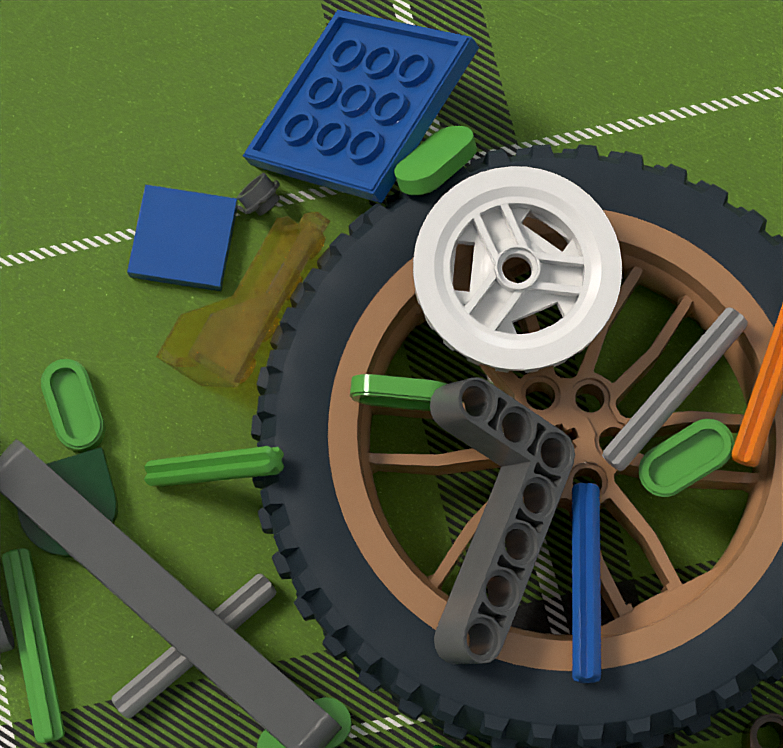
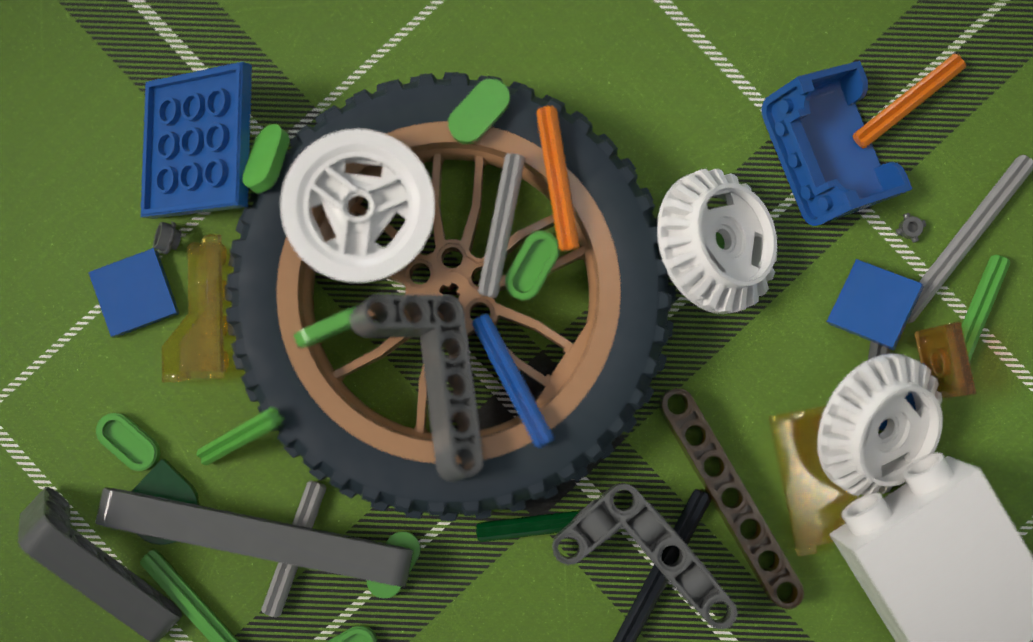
camera: 25 degrees left, 10 degrees up
none -> bright green tile [448,79,510,144]

